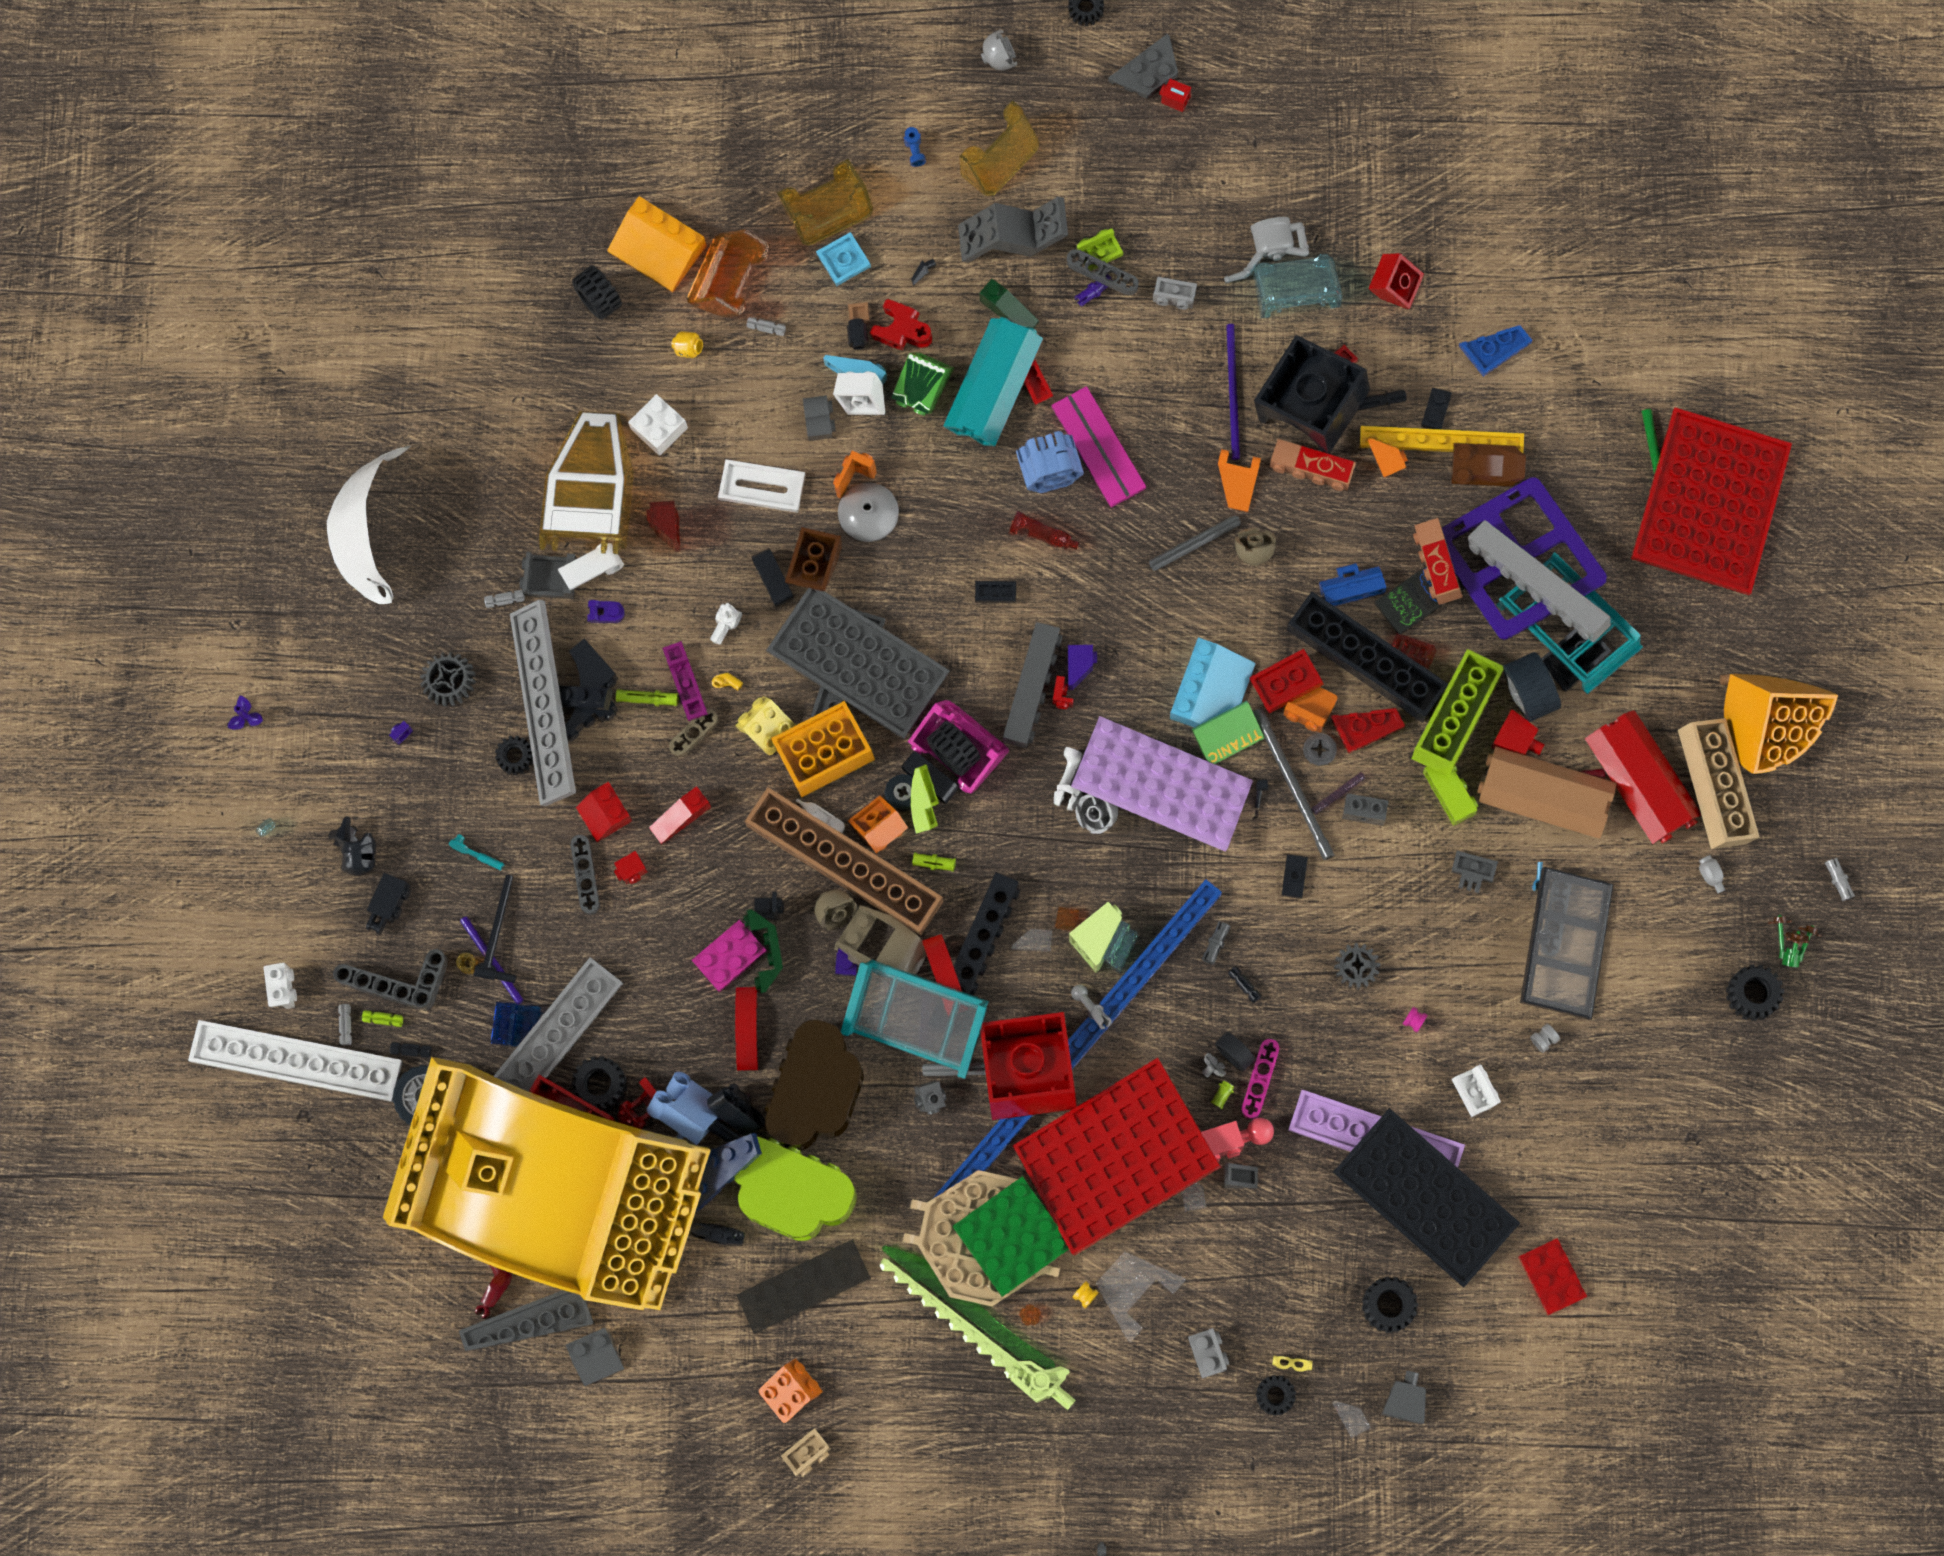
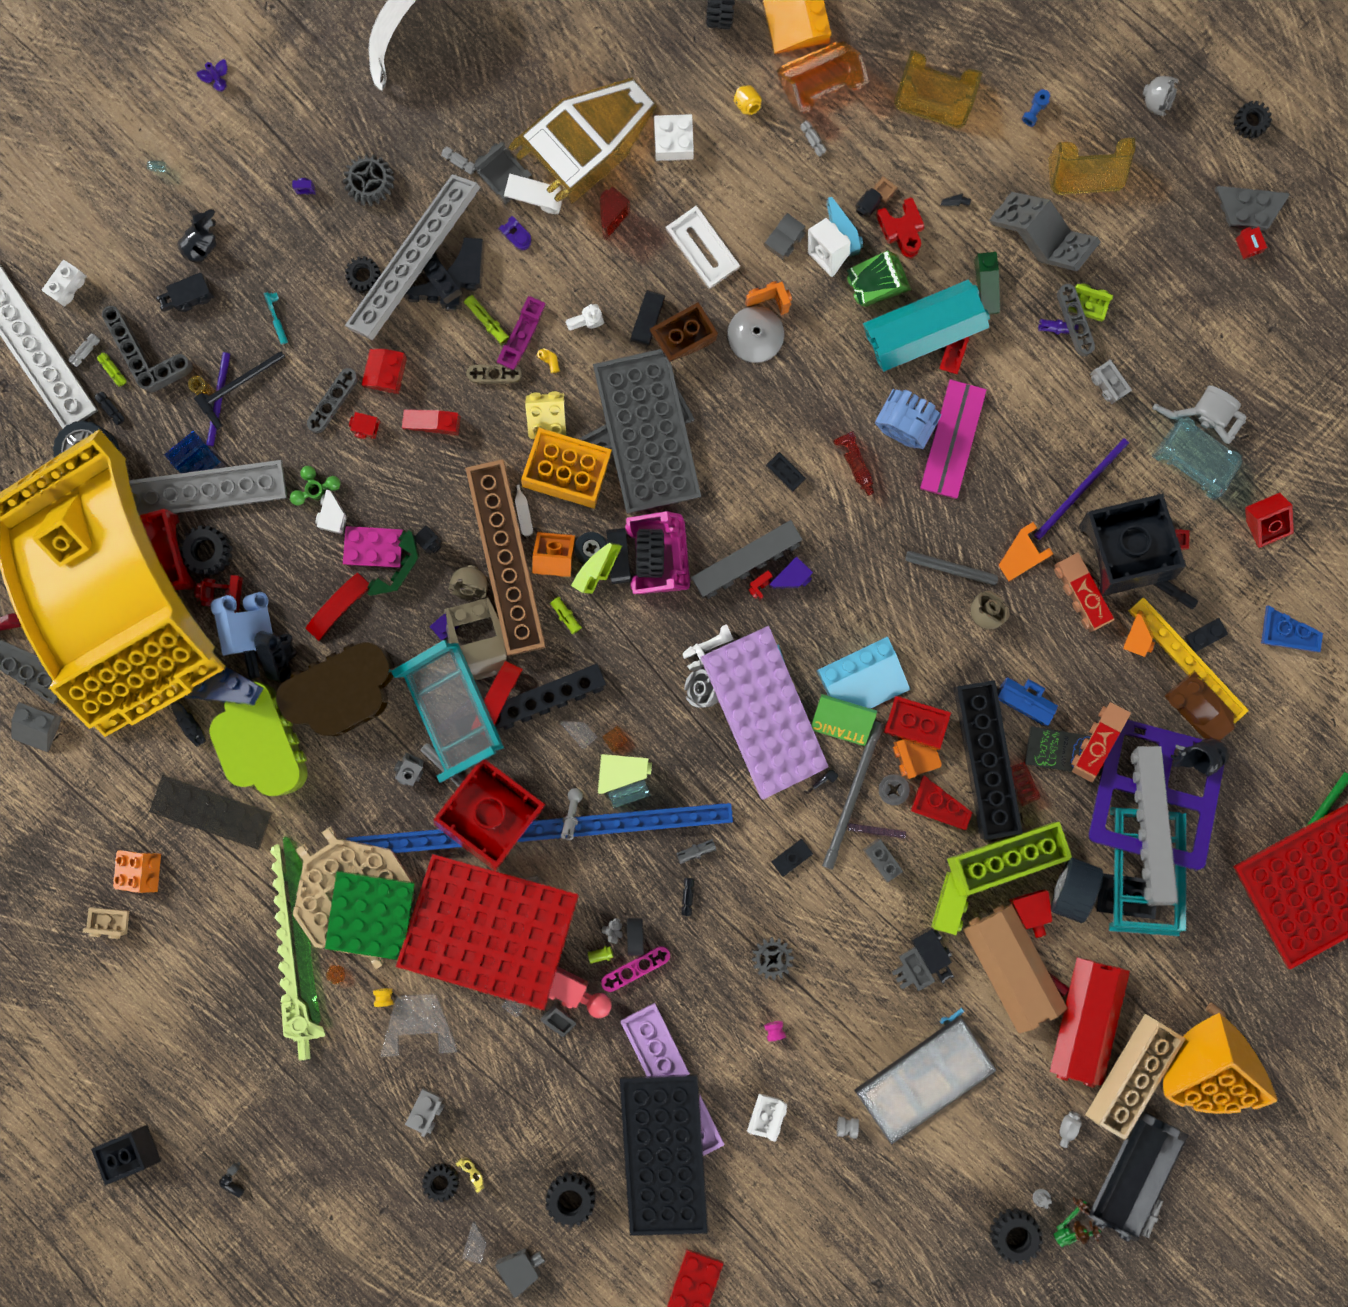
camera: 35 degrees right, 10 degrees up
medium azure plate [816,232,871,286] -> none
none -> bright green piece [290,466,341,506]
none -> white slope [316,490,347,535]
none -> black brick [910,927,954,984]
none -> light grey piece [1033,1189,1052,1209]
none -> black panel [1088,1111,1189,1242]
none -> black piece [1170,739,1230,776]

